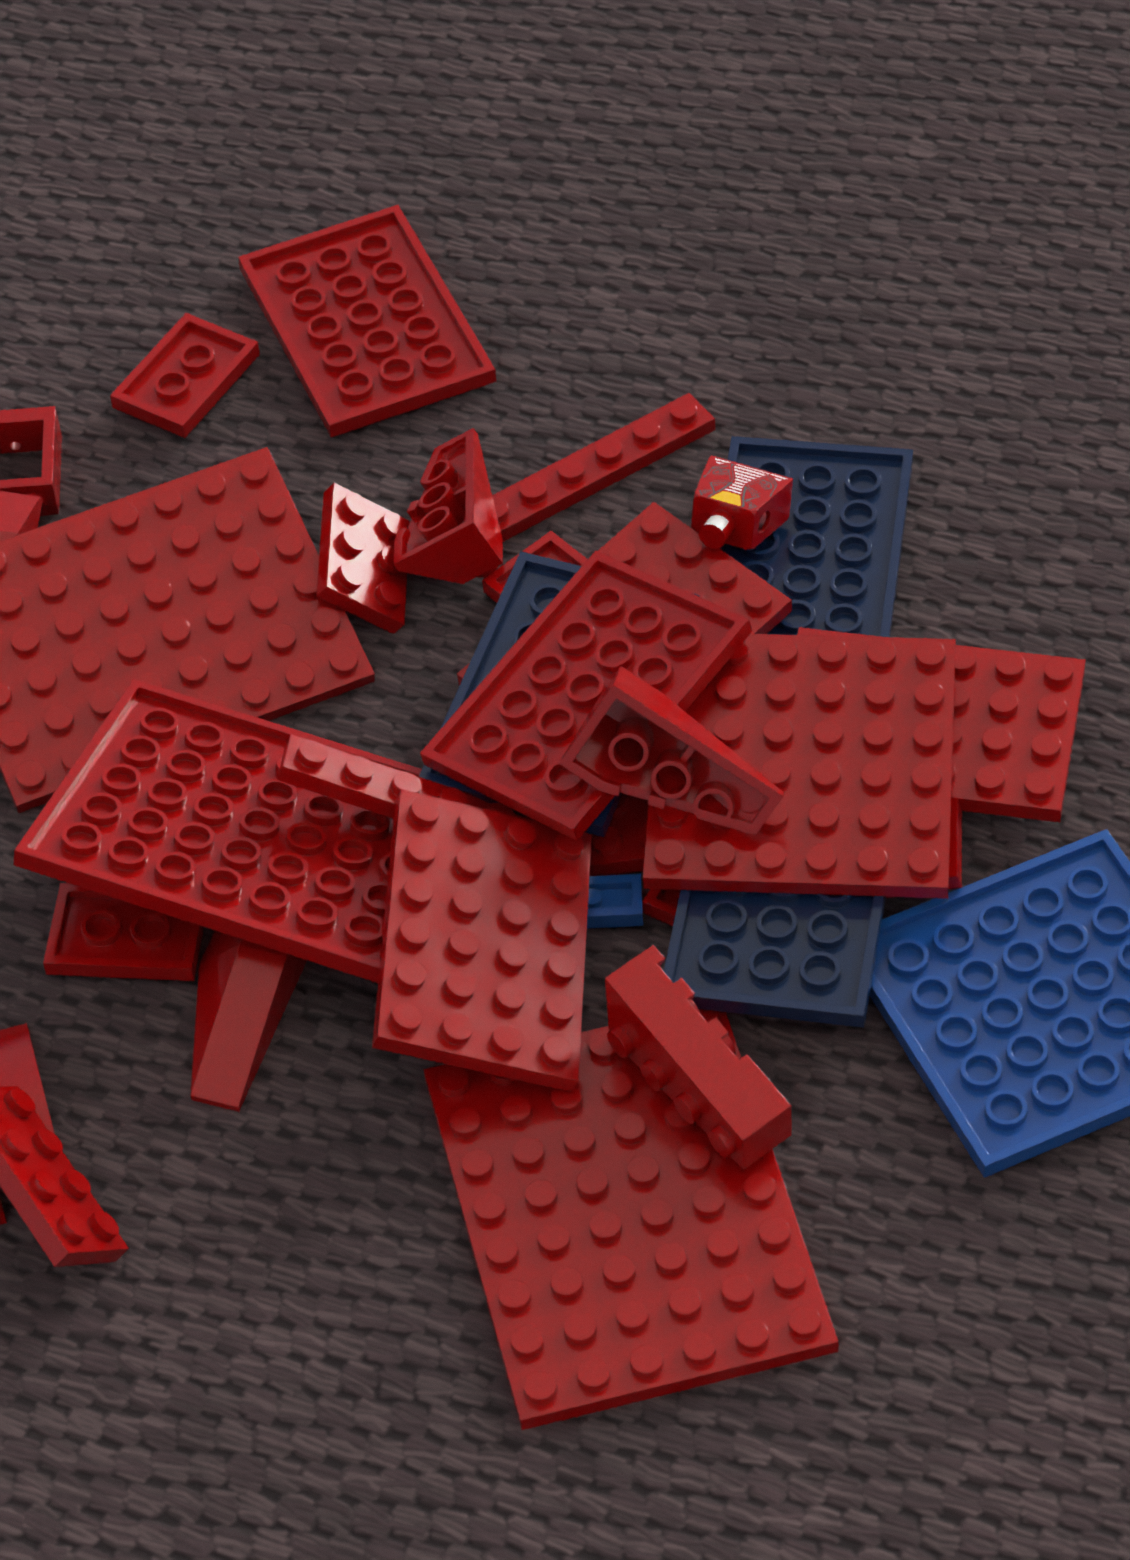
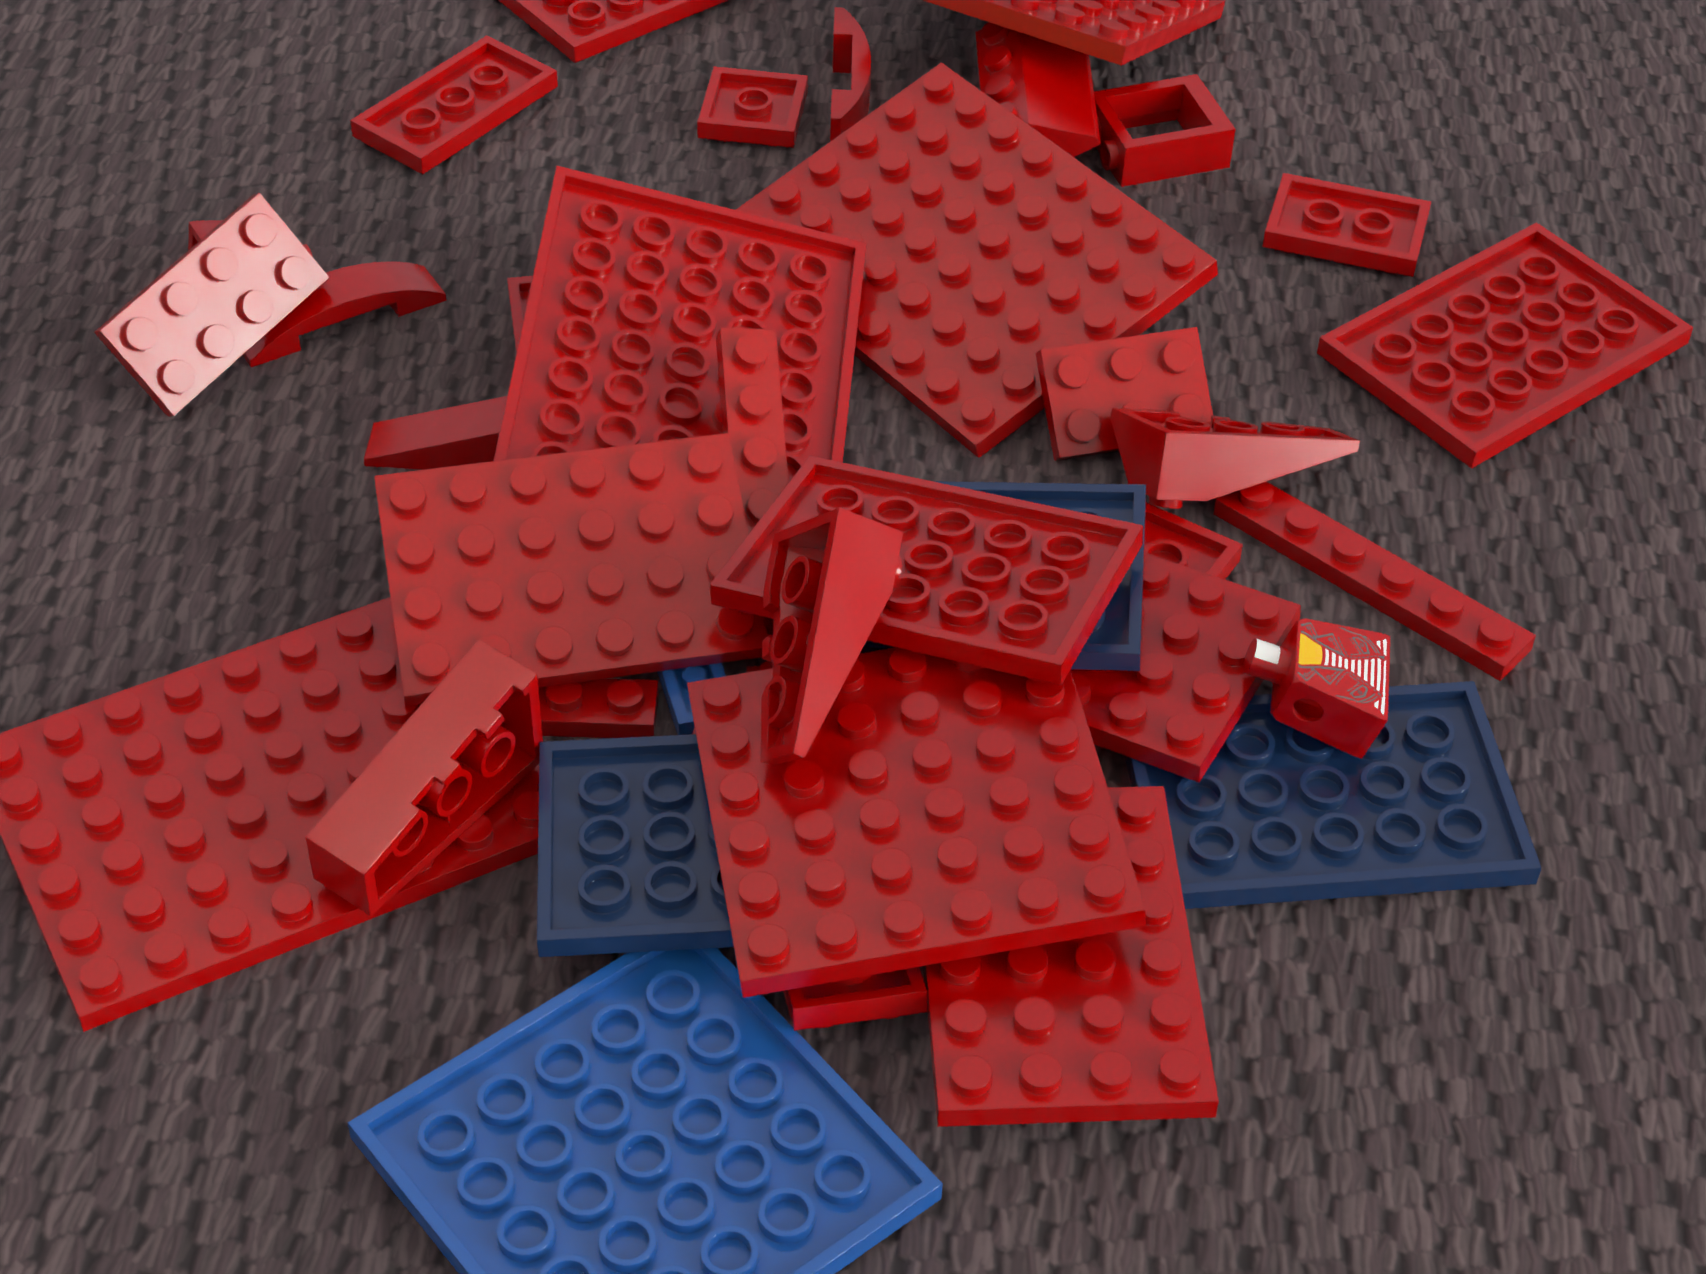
camera: 70 degrees right, 5 degrees down
none -> red plate [538,678,659,738]

